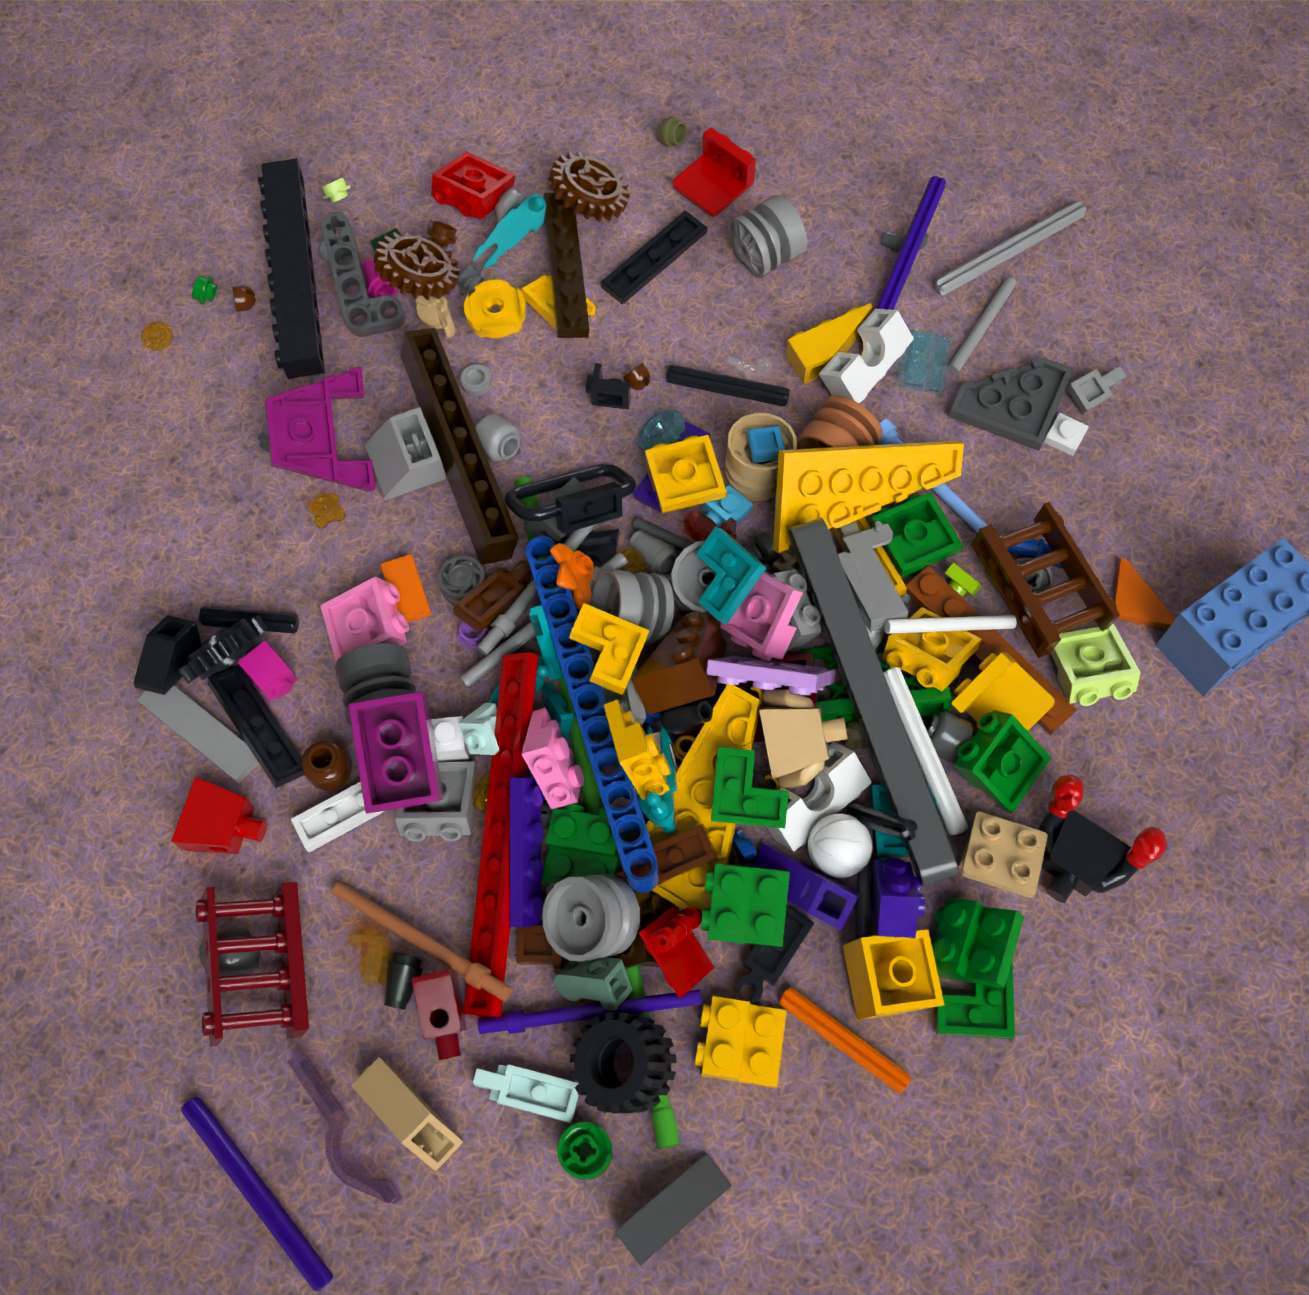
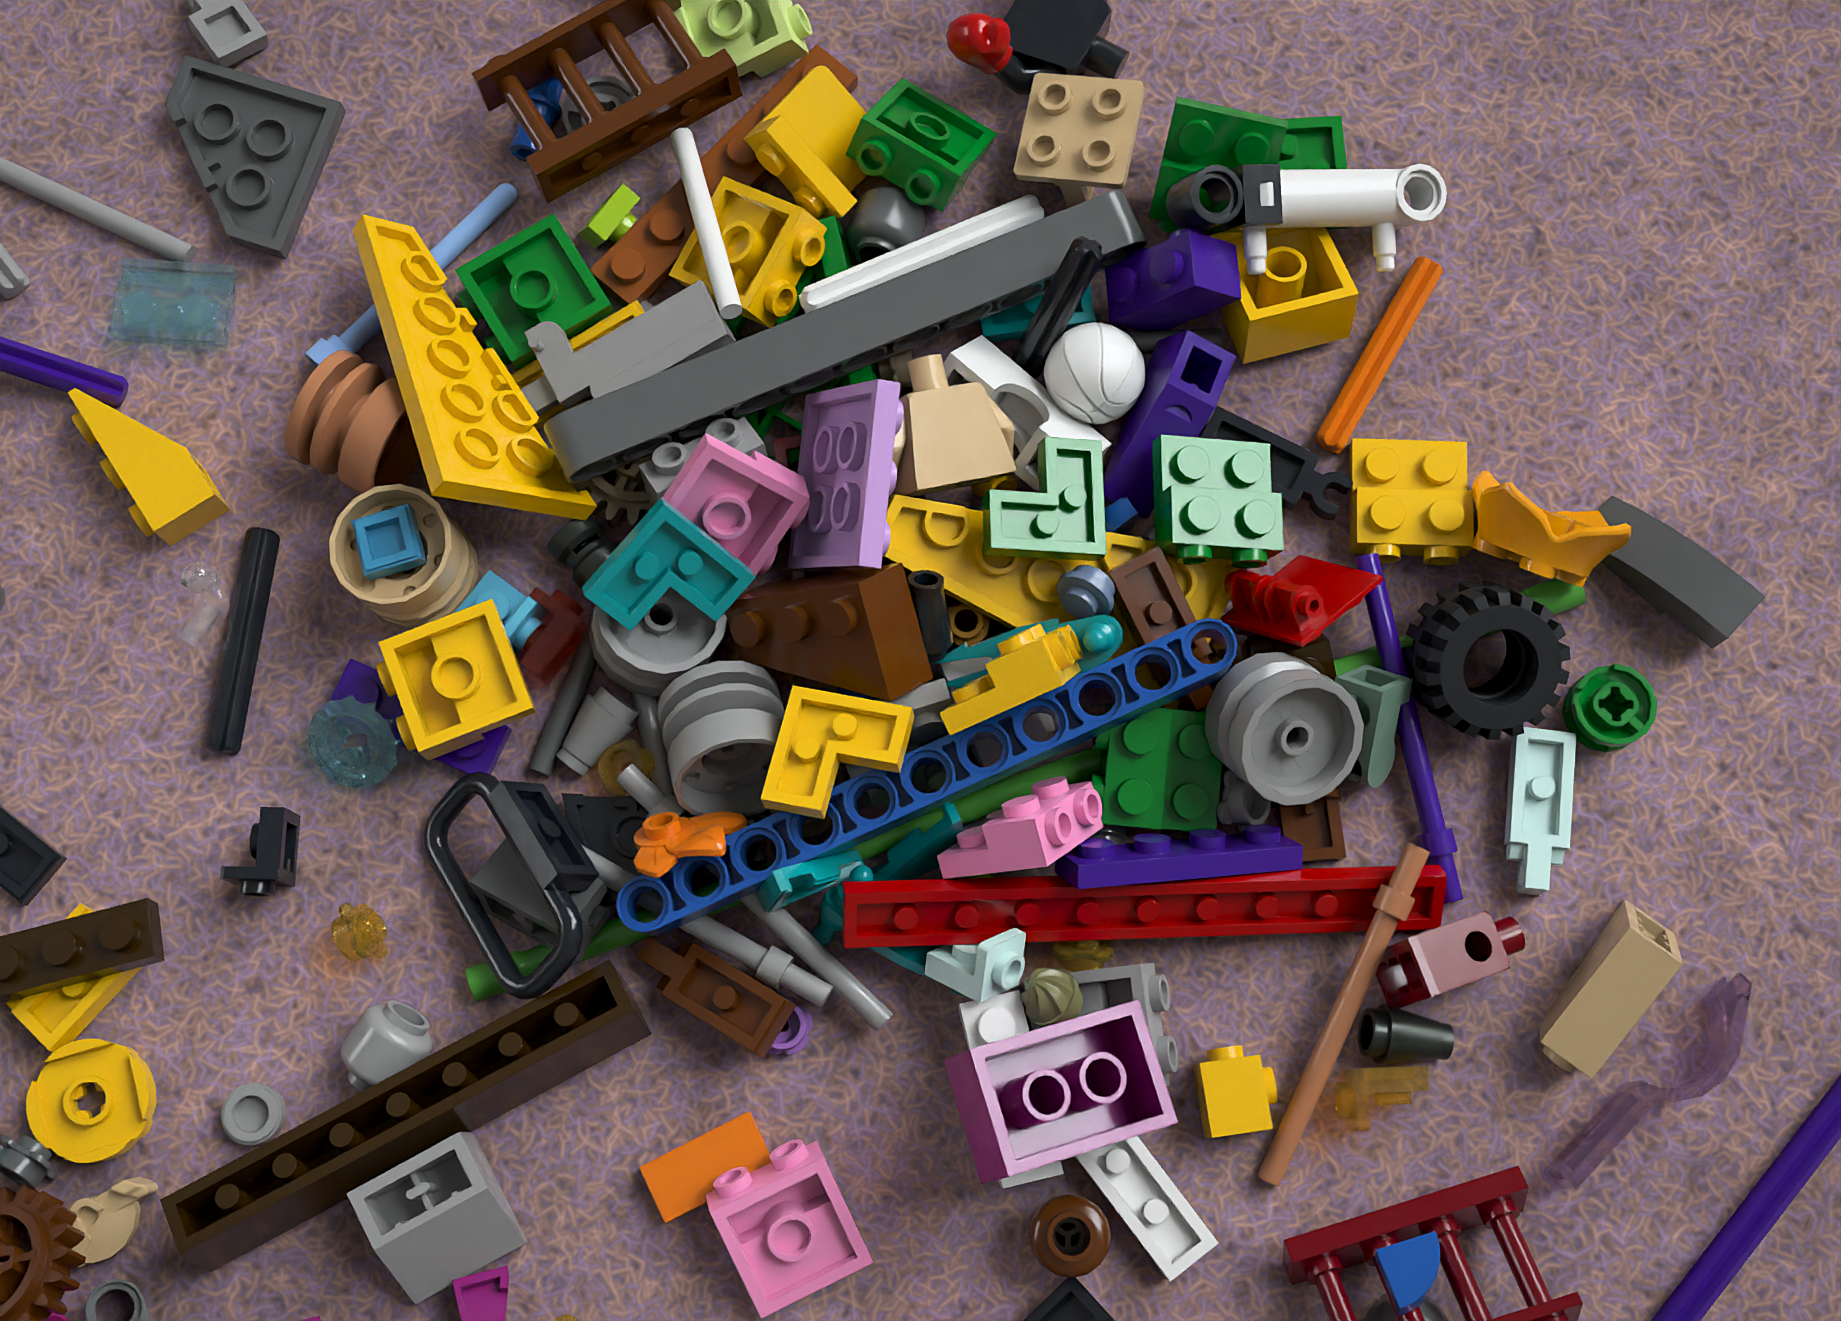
camera: 100 degrees left, 10 degrees up
dark grey wheel [335,643,416,725] -> none
flat silver wheel [438,555,486,606] -> none
reddish brown hinge [623,363,651,390] -> none
white arch [819,309,914,403] -> none
white plate [1044,413,1089,456] -> none
none -> clear yellow plate [331,902,388,962]
none -> olive plate [1019,968,1083,1028]
none -> sand blue plate [1056,565,1115,619]
none -> white piece [1166,164,1447,275]
none -> yellow brick [1193,1045,1277,1139]
none -> blue tile [1375,1231,1440,1316]
none -> light orange brick [1471,470,1631,588]

